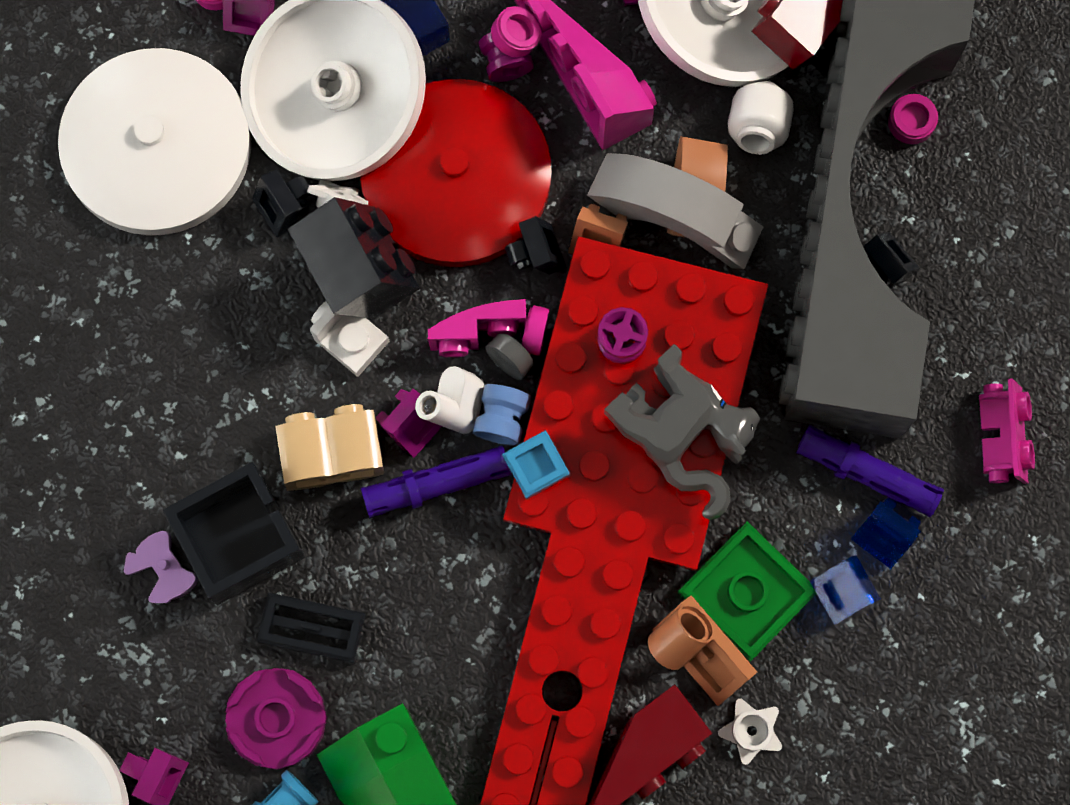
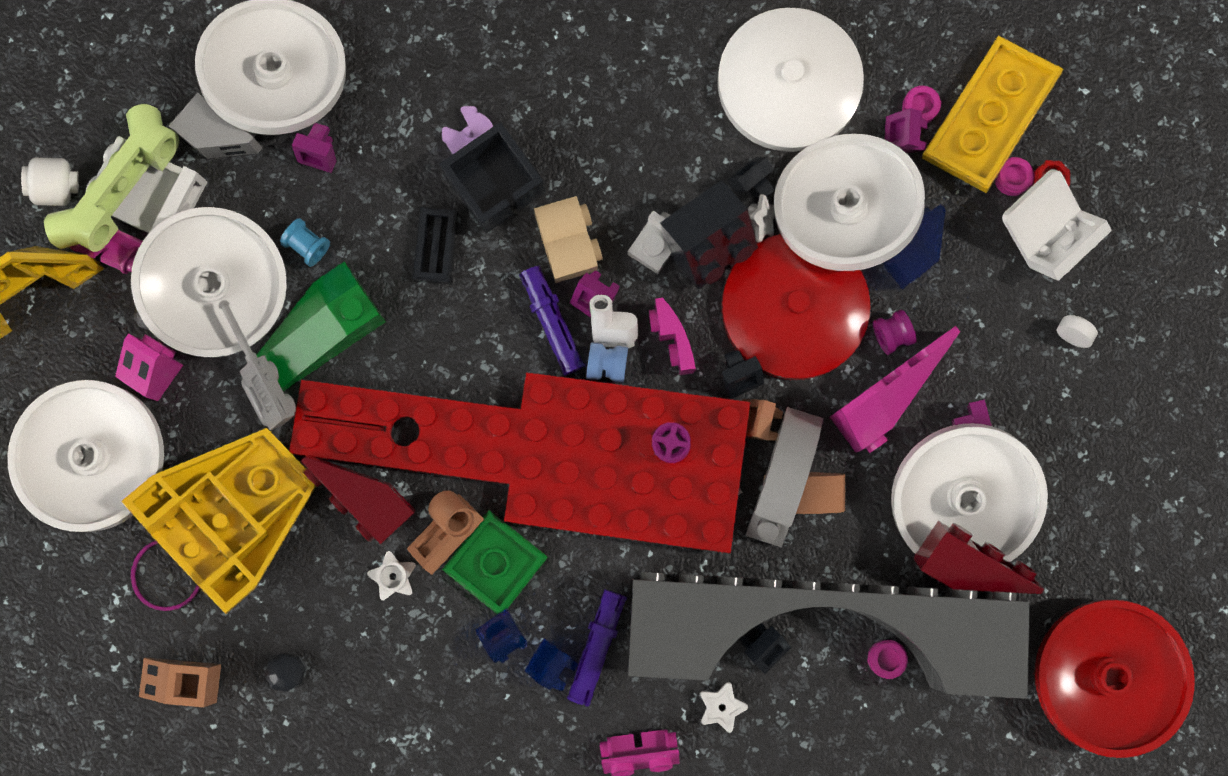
camera: 85 degrees right, 5 degrees up
magenta tile [225,668,327,770] -> none
dark grey tile [486,333,534,380] -> none
dark pink tile [491,6,542,58] -> none
dark azure tile [502,430,570,500] -> none
dark pink tile [522,305,550,356] -> none
dark grey animal [604,344,760,520] -> none
white head [728,81,794,155] -> none
none -> white plate [700,682,748,733]

